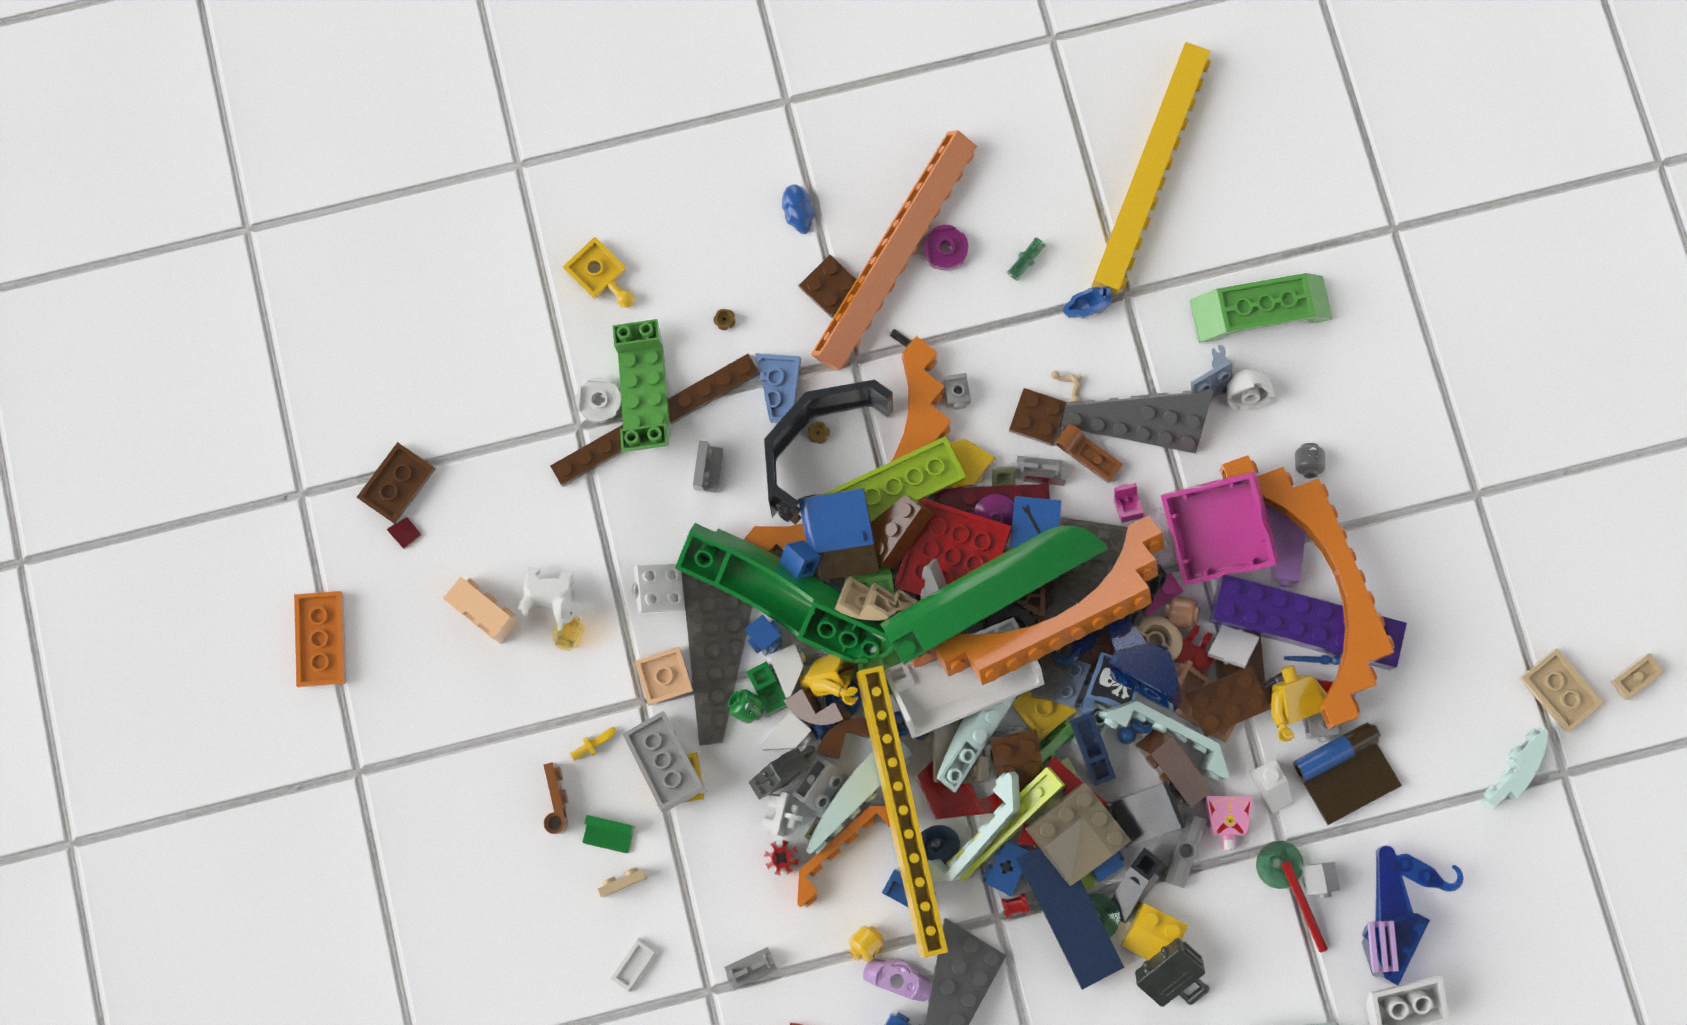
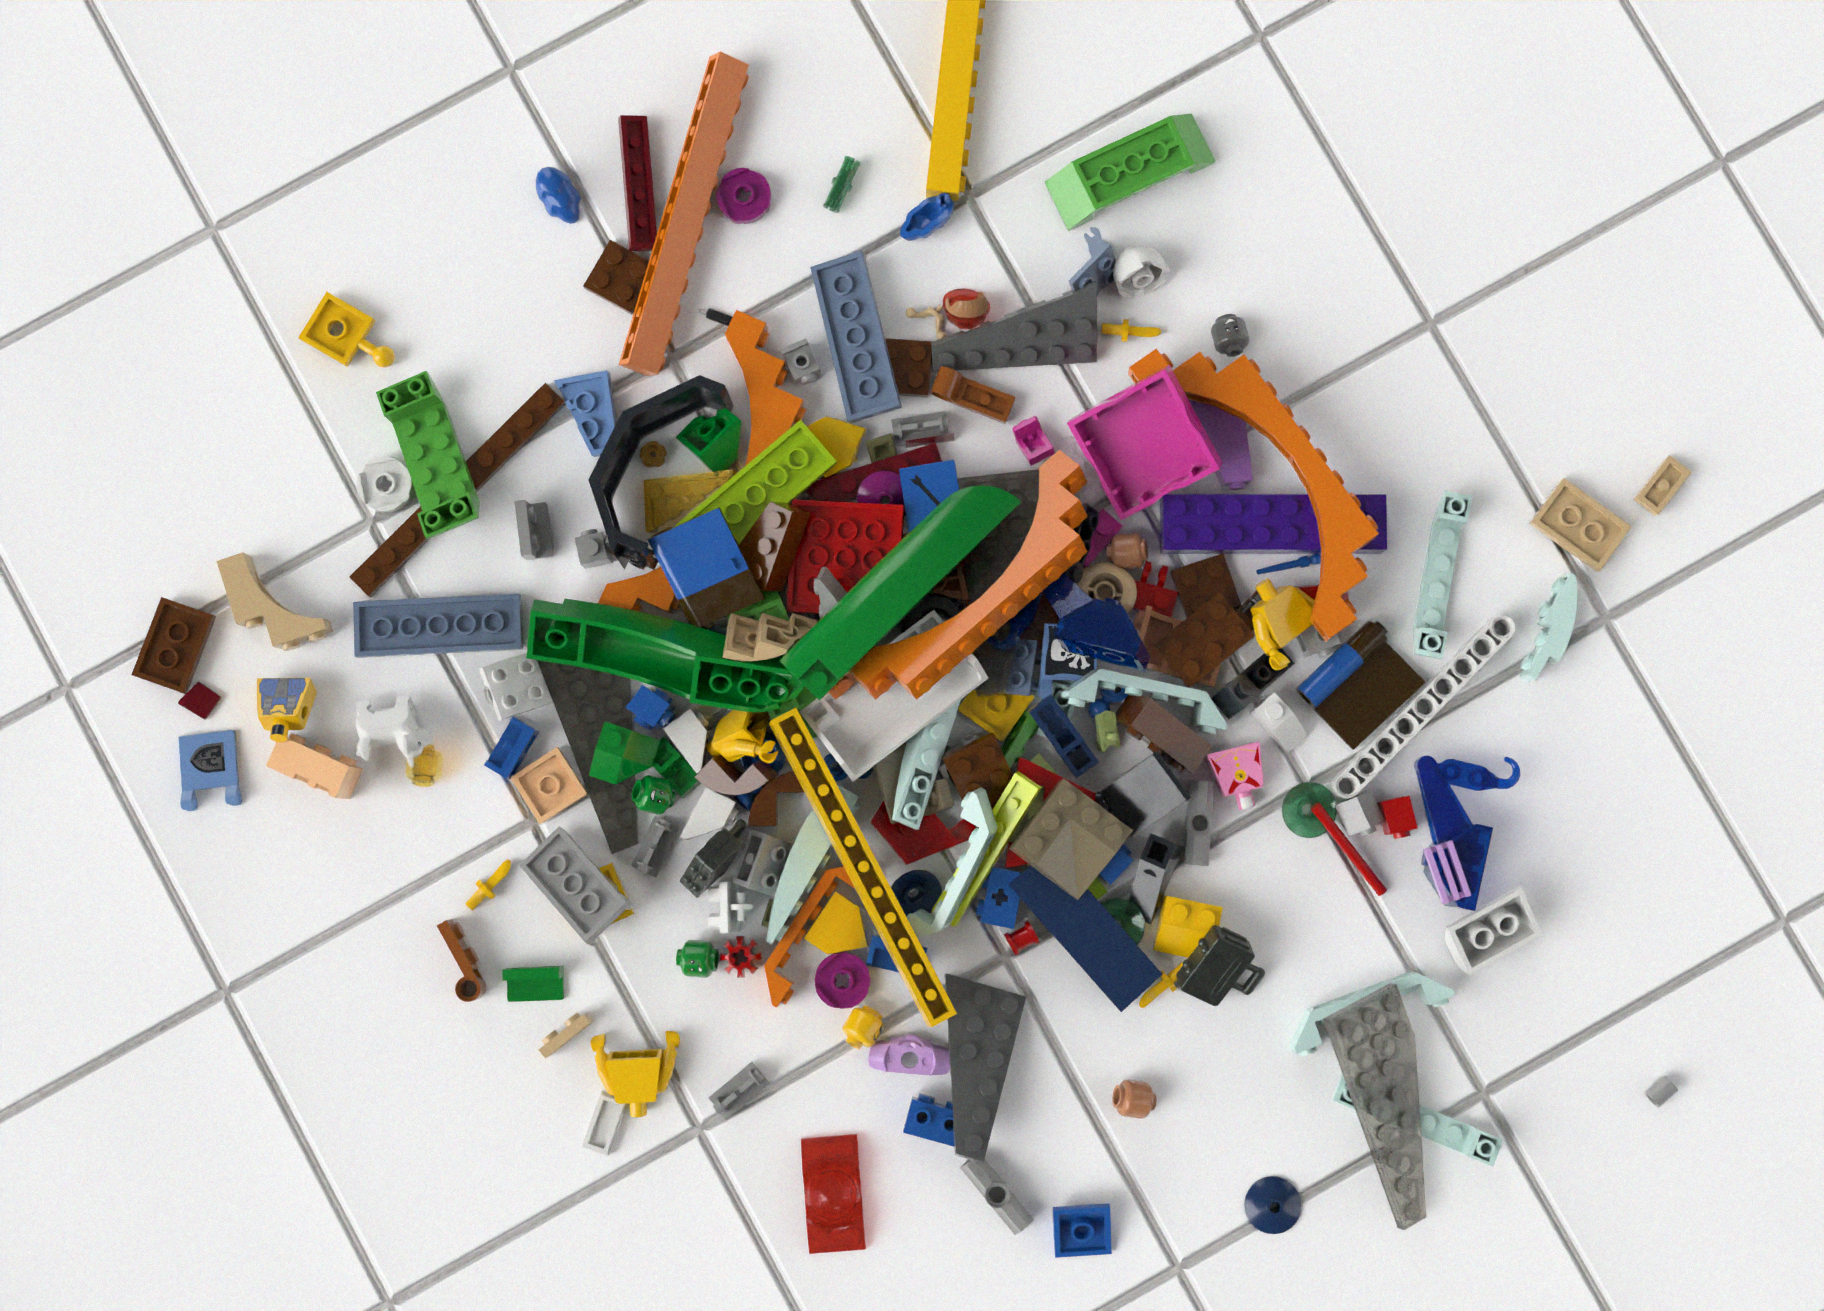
camera: 15 degrees left, 5 degrees up
orange plate [294,591,345,688] -> none
pearl gold plate [713,309,736,331] -> none
blue brick [779,540,821,579] -> none
white piece [1208,625,1259,669] -> none
none -> medium blue flag [178,730,242,811]
none -> tan arch [216,552,333,651]
none -> torso [257,677,317,742]
none -> sand blue plate [353,593,523,658]
none -> blue hinge [484,717,540,780]
none -> light grey brick [575,529,613,569]
none -> green slope [589,722,661,785]
none -> yellow torso [590,1031,680,1117]
none -> dark red plate [618,115,657,251]
none -> light grey hinge [631,815,680,877]
none -> clear yellow wing [643,470,737,534]
none -> green slope [675,408,741,477]
none -> green head [676,940,719,978]
none -> yellow slope [804,891,868,954]
none -> sand blue plate [810,251,902,424]
none -> magenta plate [814,952,871,1009]
none -> piece [942,288,990,330]
none -> yellowish green piece [1095,710,1121,752]
none -> yellow piece [1101,319,1162,342]
none -> yellow piece [1139,962,1183,1008]
none -> black slope [1211,648,1295,720]
none -> white beam [1330,615,1516,799]
none -> red brick [1377,795,1418,839]
none -> light aqua slope [1413,490,1472,660]

